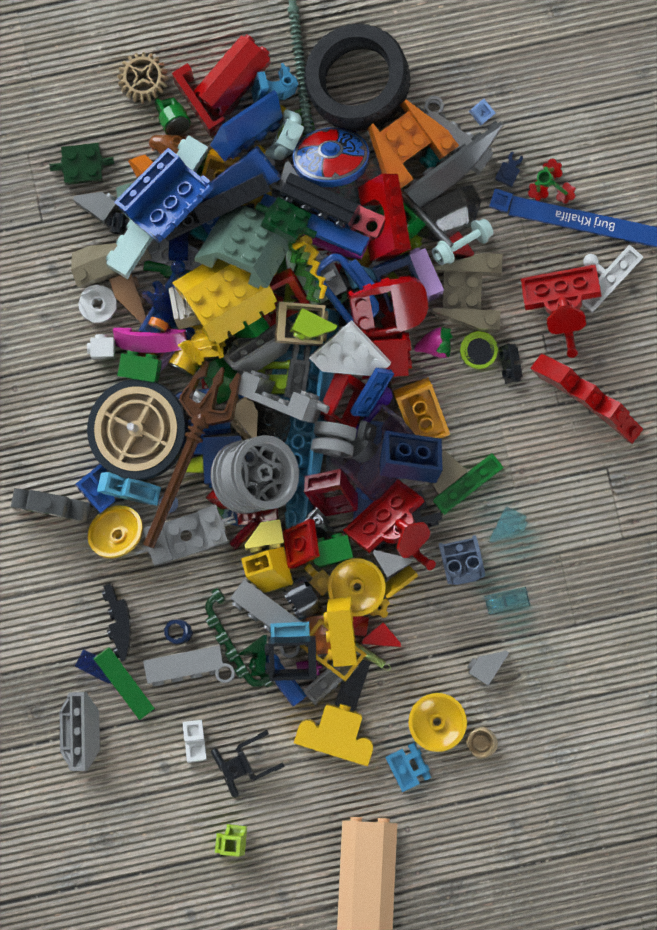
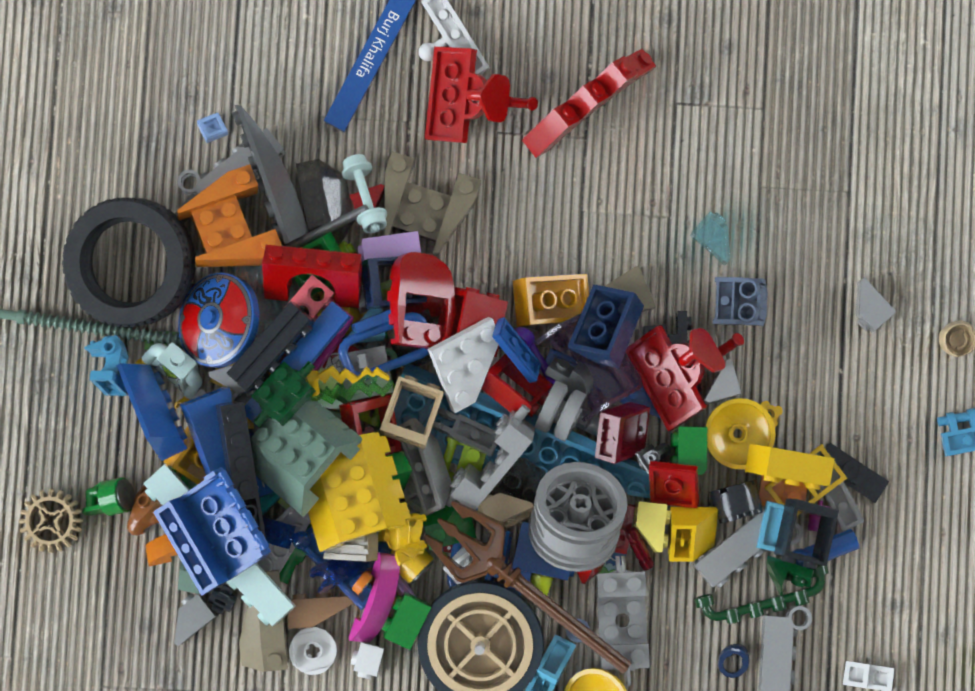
camera: 80 degrees left, 0 degrees up
dark green plate [49,143,115,185] -> none
red panel [172,63,226,138] -> none
red brick [193,34,271,118] -> none
black piece [211,730,285,798] -> none
lime slope [290,308,337,341] -> none
yellow brick [294,703,373,767] -> none
yellow plate [304,563,330,596] -> none
red slope [353,616,369,637] -> none
yellowish green piece [355,641,391,670] -> none
red slope [362,623,401,647] -> none
yellow slope [384,566,418,599] -> none
yellow dish [408,693,467,752] -> none
dark pink hat [414,327,453,358] -> none
teal wheel [419,148,443,169] -> none
green tile [432,453,504,515] -> none
tile [460,331,498,370] -> none
clear light blue slope [484,587,530,615] -> none
blue plate [489,188,513,213] -> none
dark blue plate [495,151,523,188] -> none
black hinge [499,343,523,384] -> none
red plant [528,158,576,204] -> none

